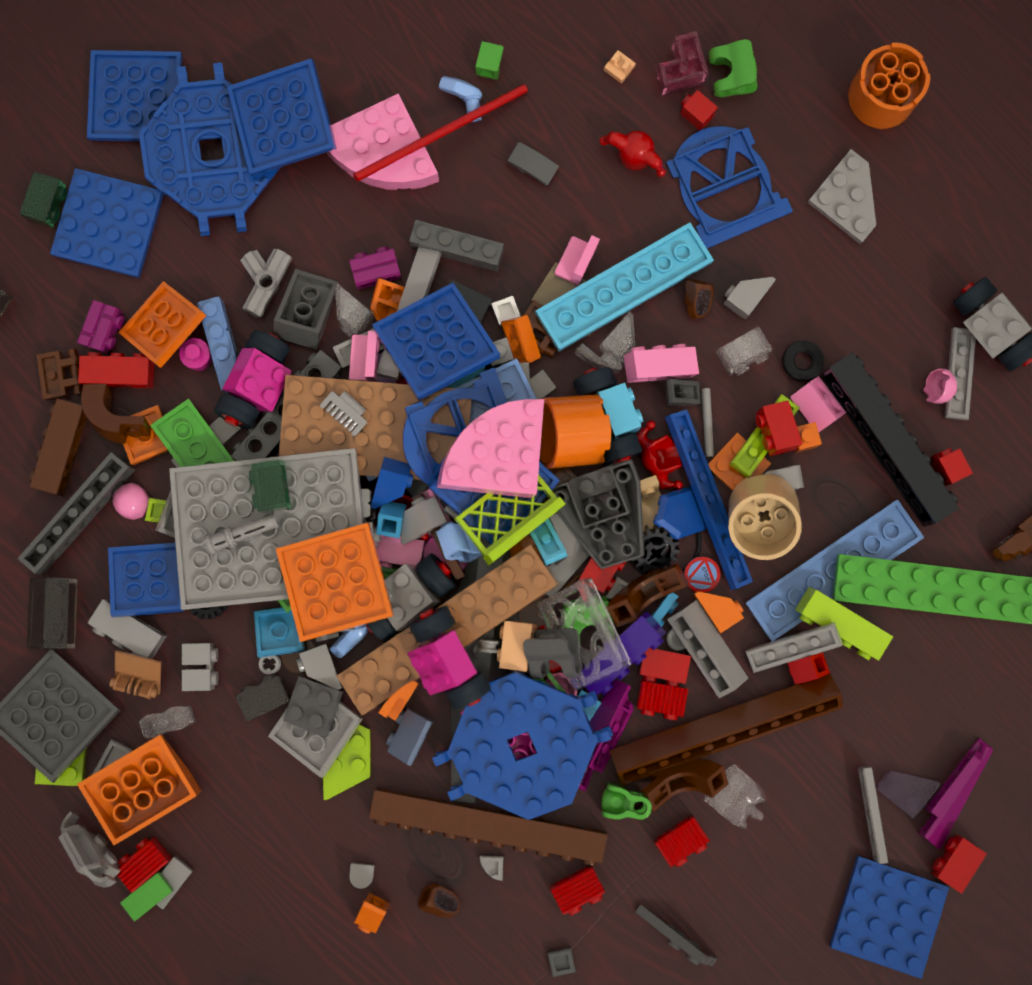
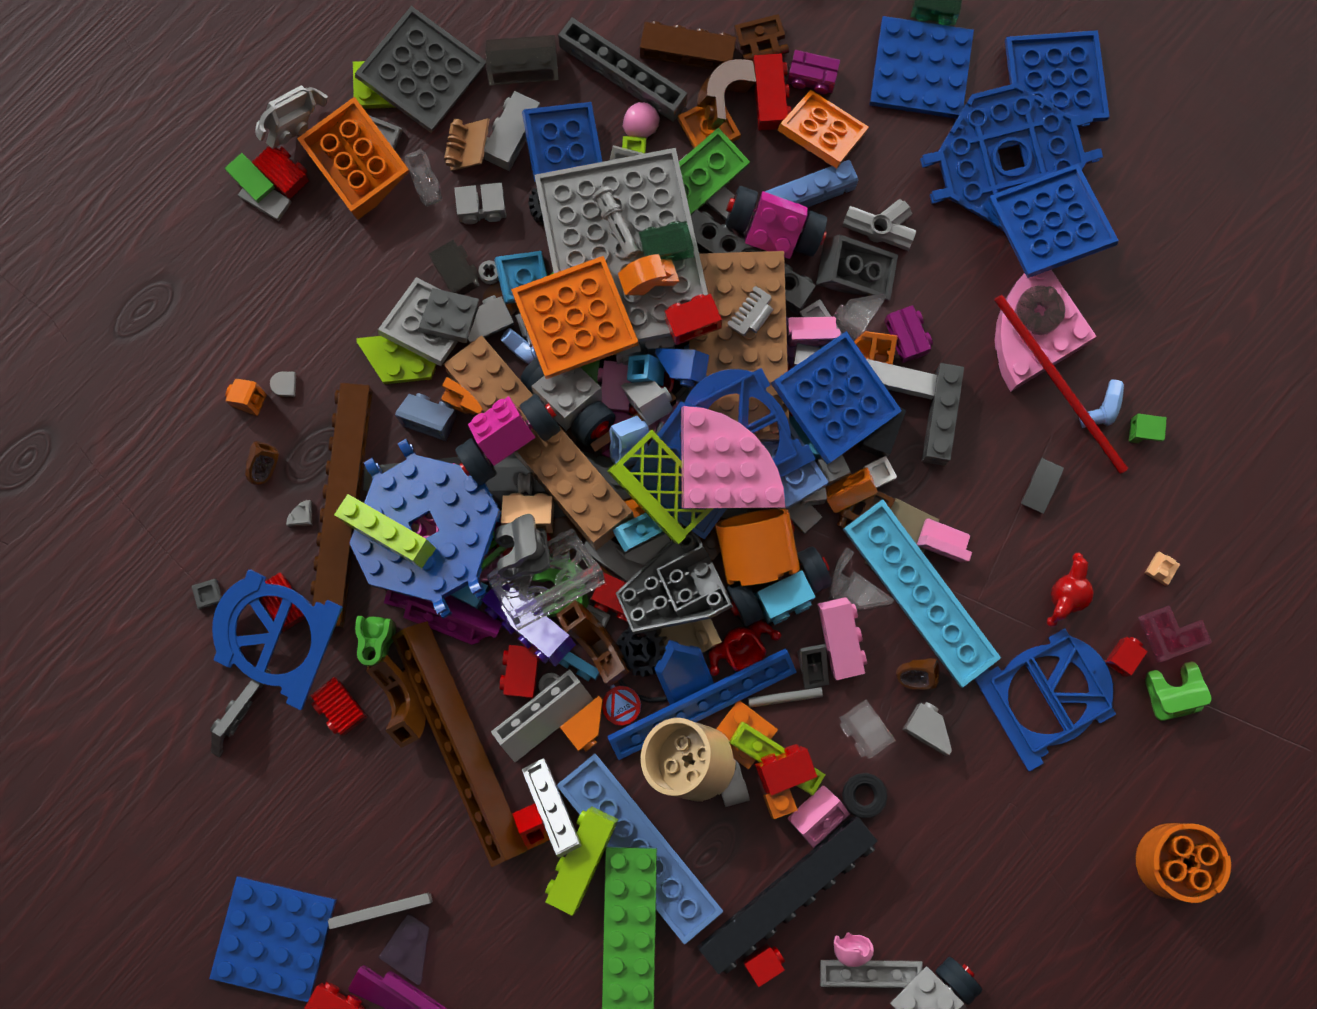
camera: 80 degrees right, 5 degrees down
dark pink piece [179,338,213,371] -> none
red brick [636,680,688,720] -> none
clear plate [703,763,767,829] -> none
light grey plate [807,149,876,244] -> none
none -> blue window [212,570,343,710]
none -> lime brick [334,494,436,569]
none -> orange brick [618,254,679,295]
none -> red brick [664,294,722,345]
none -> clear smoke plate [1015,286,1065,335]

